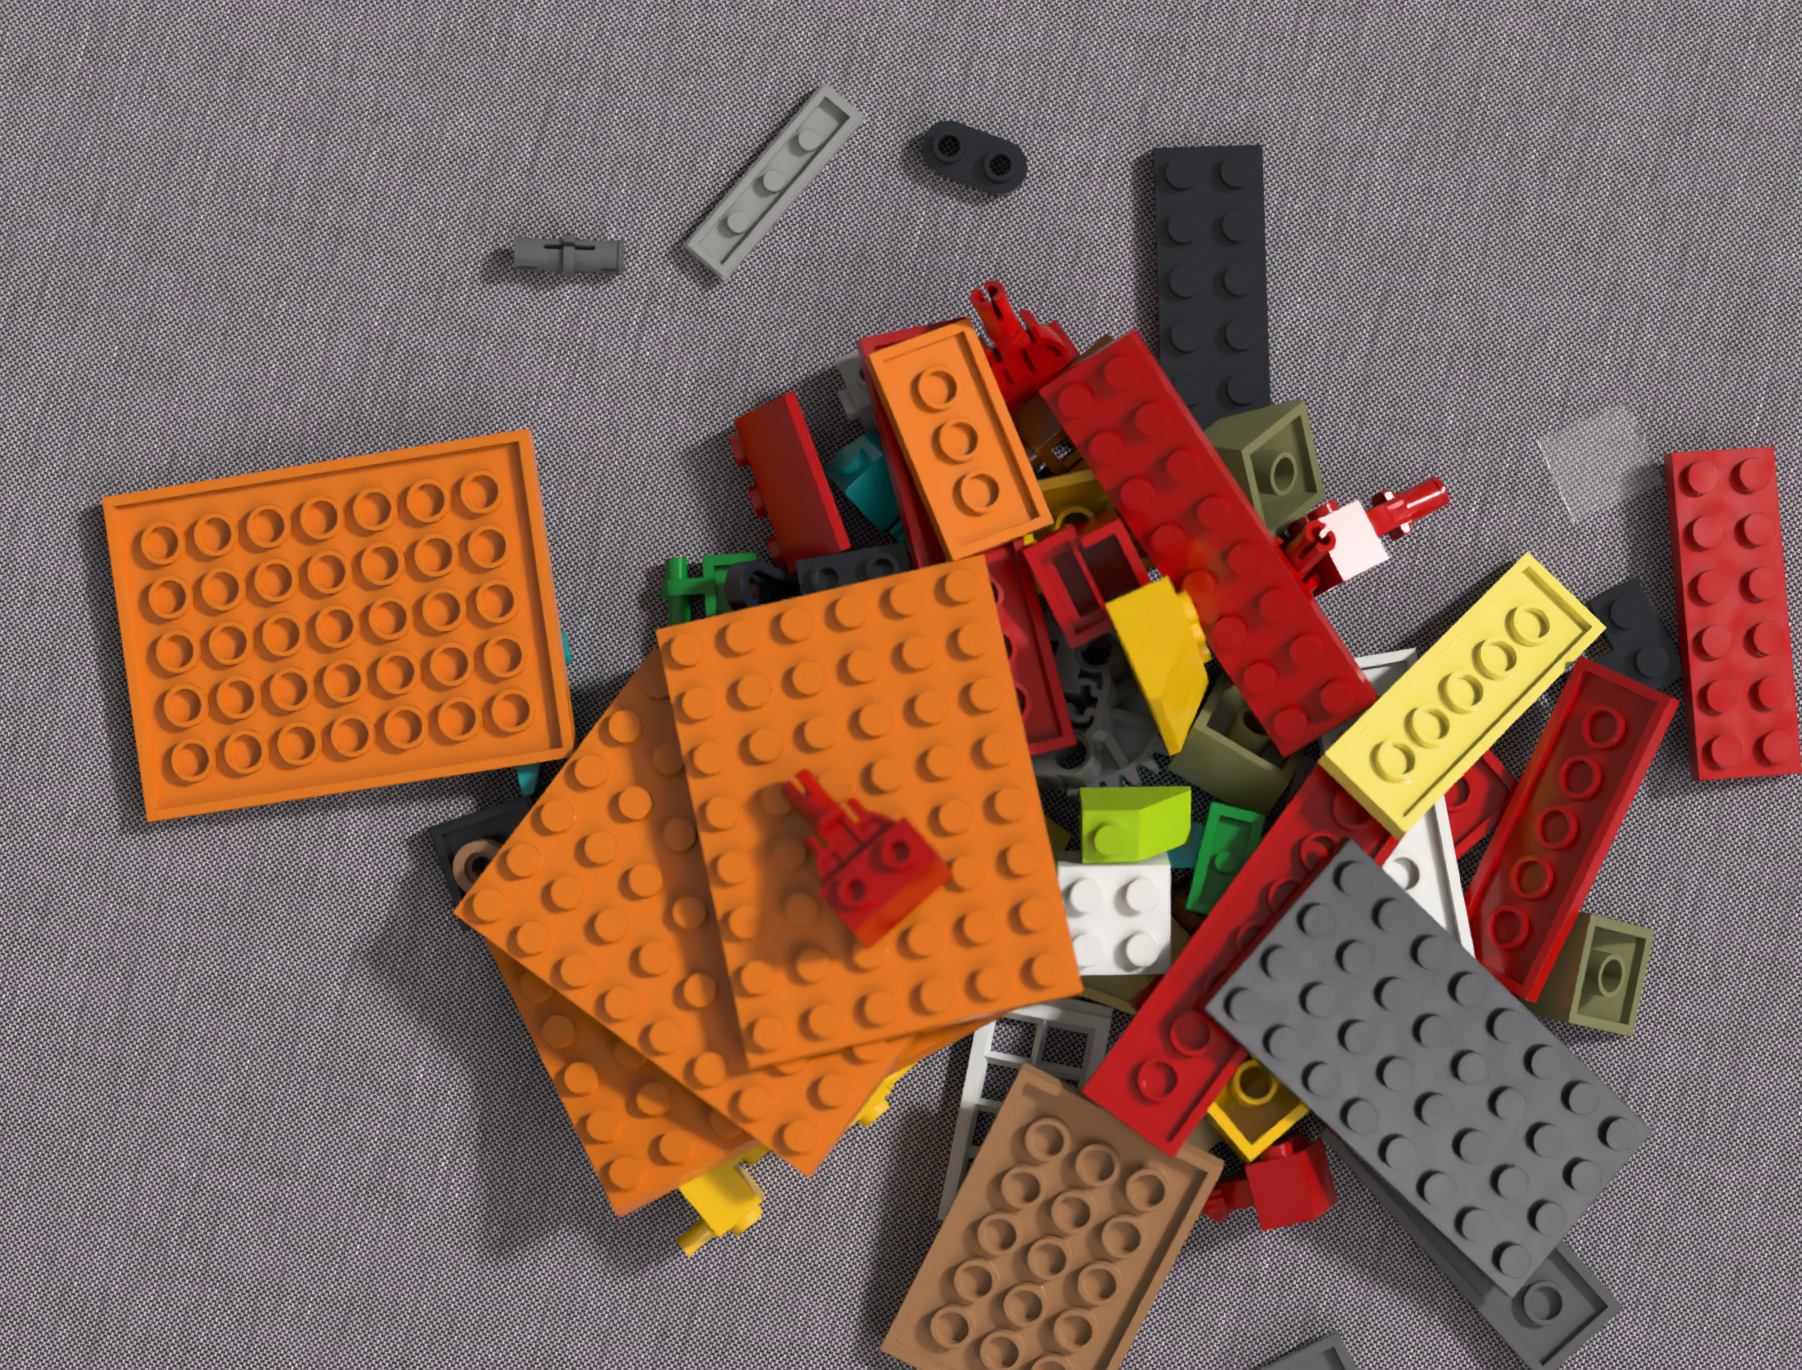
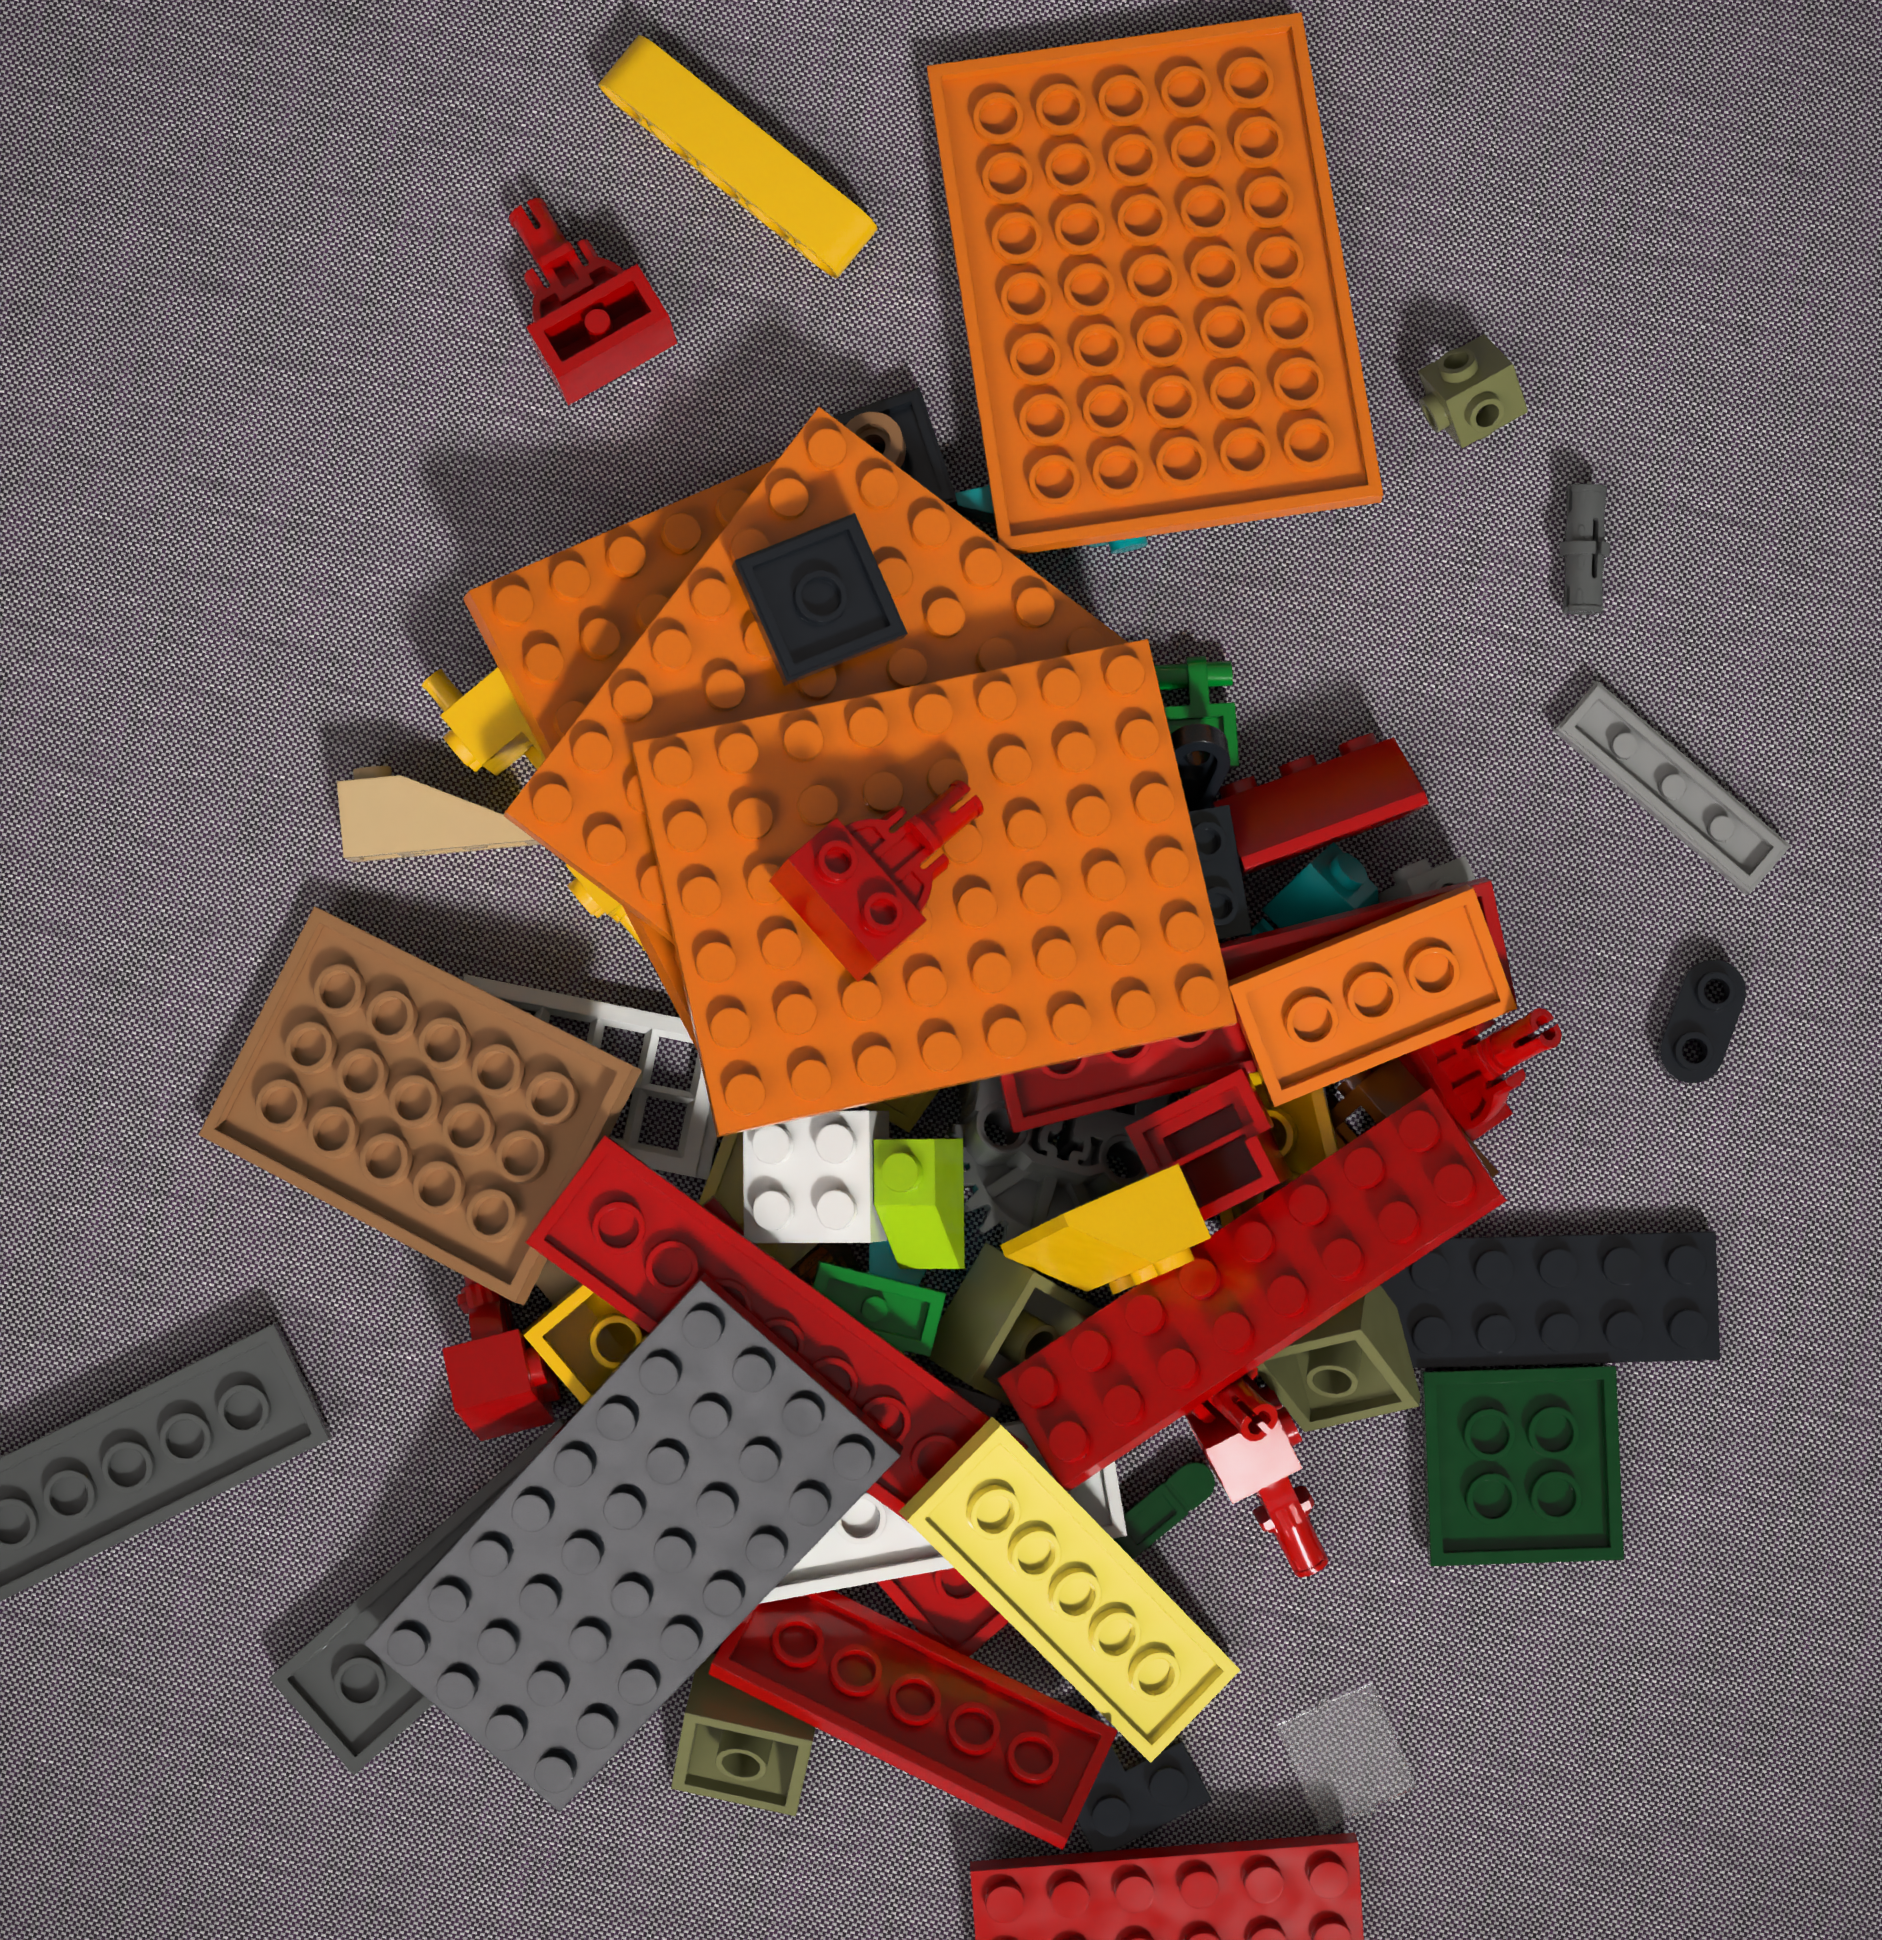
camera: 85 degrees right, 0 degrees up
none -> tan slope [337,766,541,863]
none -> red brick [509,198,678,406]
none -> yellow beam [598,35,878,279]
none -> black plate [732,513,907,686]
none -> dark green piece [1113,1461,1215,1560]
none -> olive brick [1418,334,1528,448]
none -> dark green plate [1420,1365,1624,1566]

